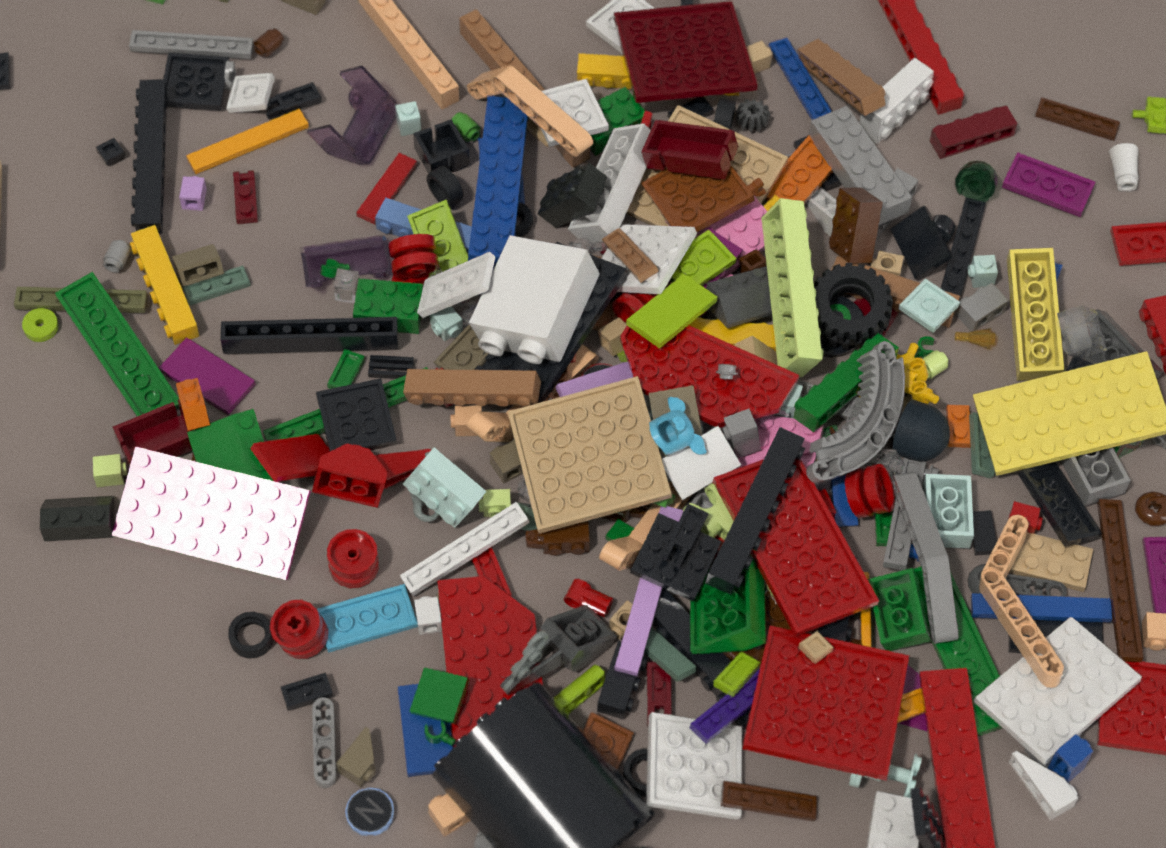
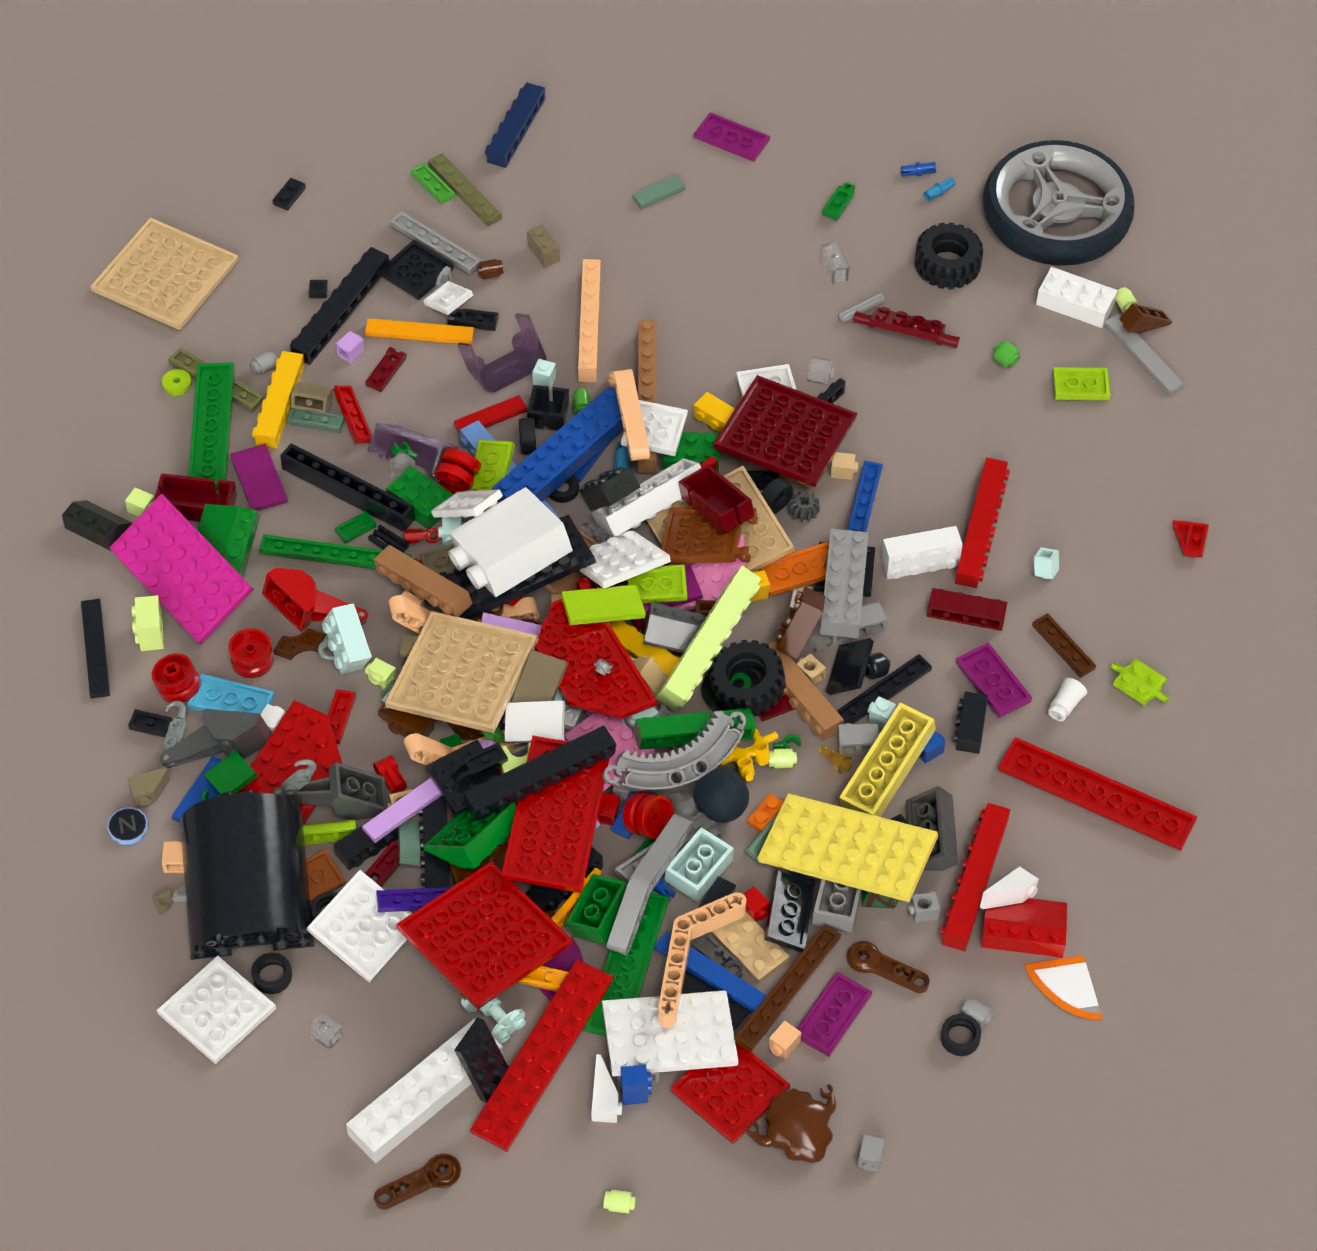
camera: 35 degrees right, 5 degrees down
orange brick [176,378,210,430] -> none
black tyre [228,612,274,659] -> none
red tile [250,434,329,482] -> none
light grey beam [312,697,336,788] -> none
black plate [316,378,397,452] -> none
white plate [400,502,530,596] -> none
medium nougat tile [602,228,659,283] -> none
medium azure piece [649,397,707,455] -> none
lime tile [714,652,760,697] -> none
reddish brown tile [720,781,817,822] -> none
light grey brick [722,409,761,458] -> none
medium nougat brick [798,39,886,116] -> none
tan tile [799,632,833,664] -> none
light aqua tile [899,279,960,333] -> none
clear green cylinder [955,160,998,202] -> none
clear brick [1057,305,1107,359] -> none
none -> black tile [81,598,110,699]
none -> yellowish green brick [132,595,164,651]
none -> dark grey slope [159,701,272,768]
none -> reddish brown tile [273,628,326,660]
none -> red tile [333,385,373,443]
none -> red plate [404,528,440,543]
none -> dark azure piece [614,442,631,469]
none -> black brick [953,691,988,754]
none -> light aqua brick [1034,547,1059,579]

